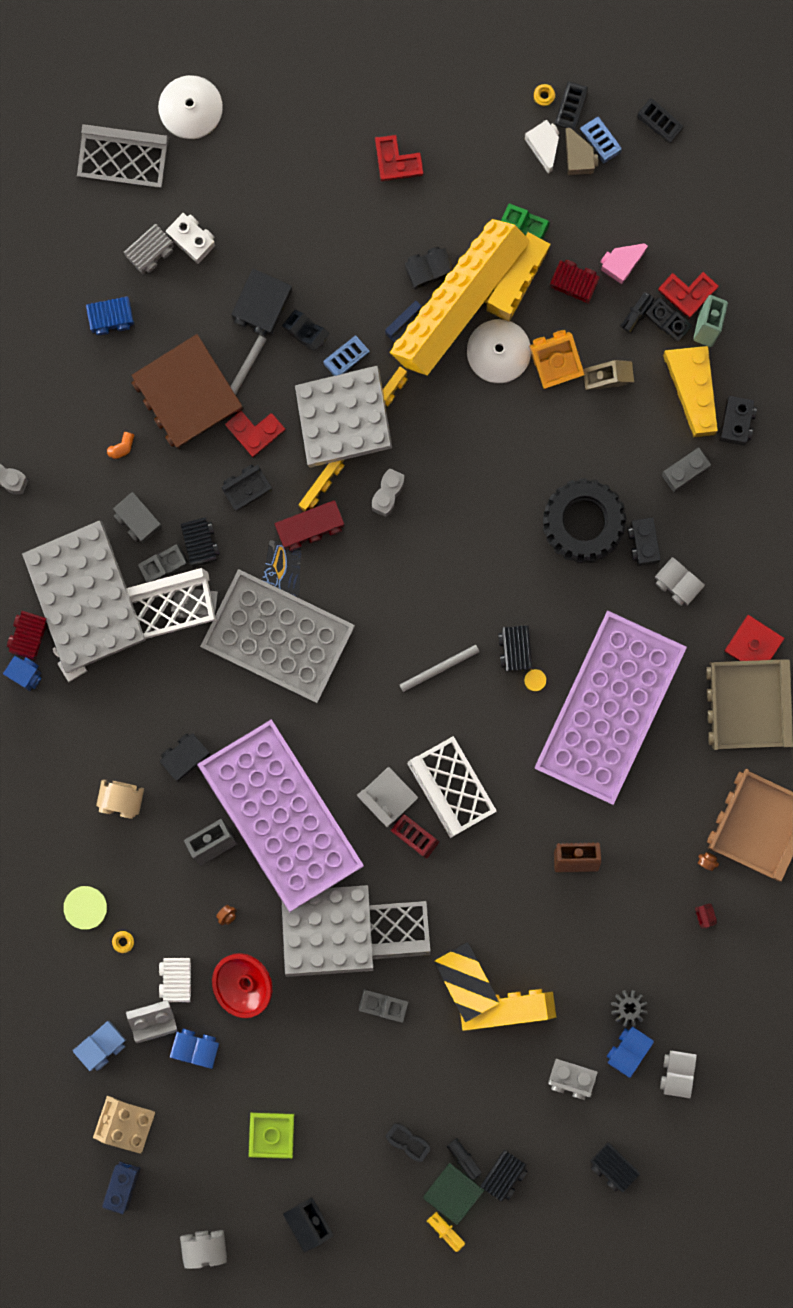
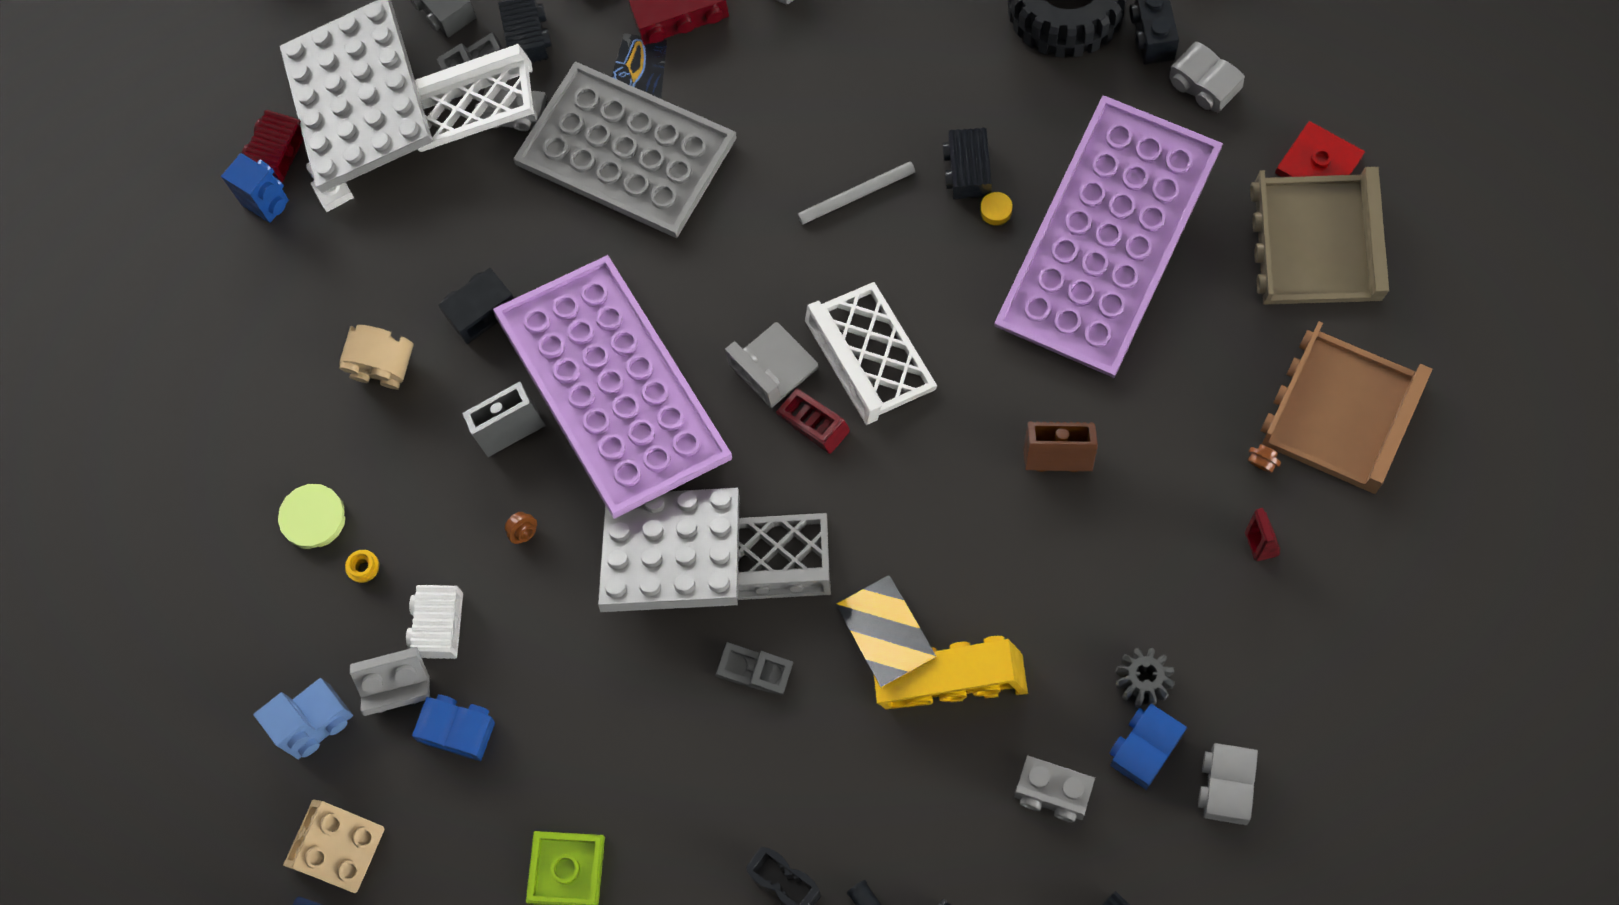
camera: 10 degrees right, 15 degrees down
red dish [212,953,272,1018] -> none

